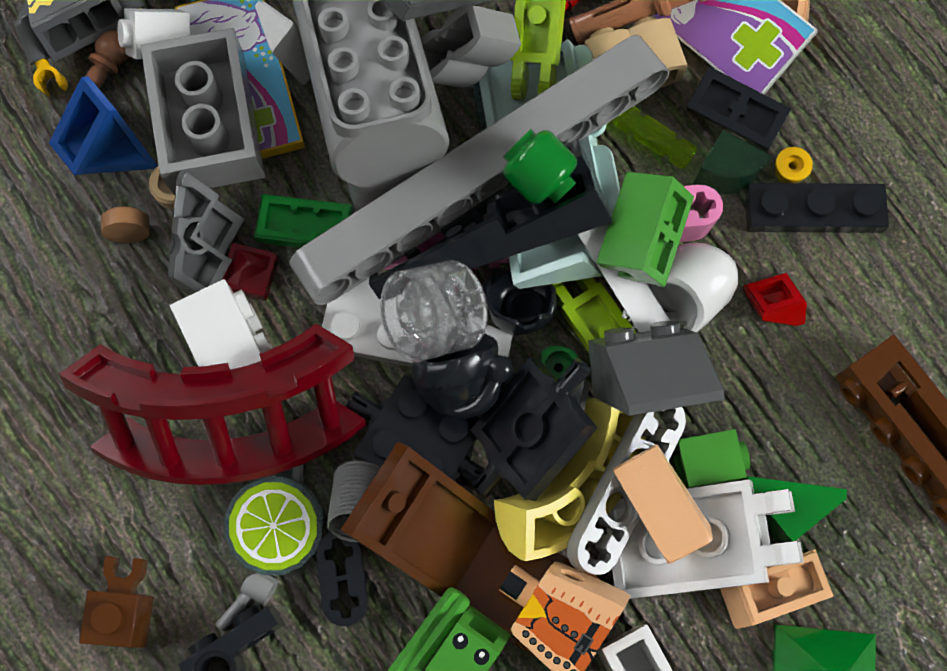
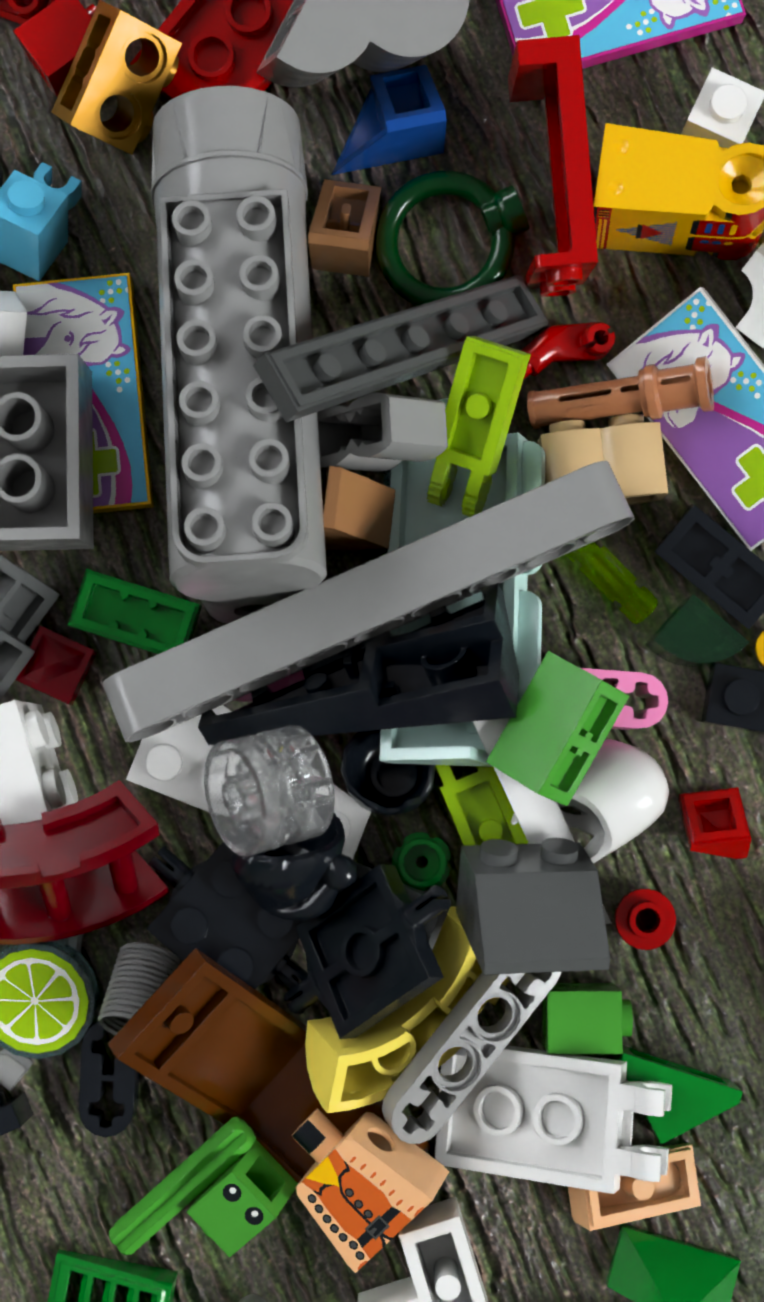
camera: 15 degrees right, 10 degrees up
white slope [255,1,310,85] -> none
green head [503,129,577,204] -> none
light nougat slope [613,444,713,564] -> none
none -> medium nougat slope [322,466,396,551]
none -> red plate [614,888,676,950]

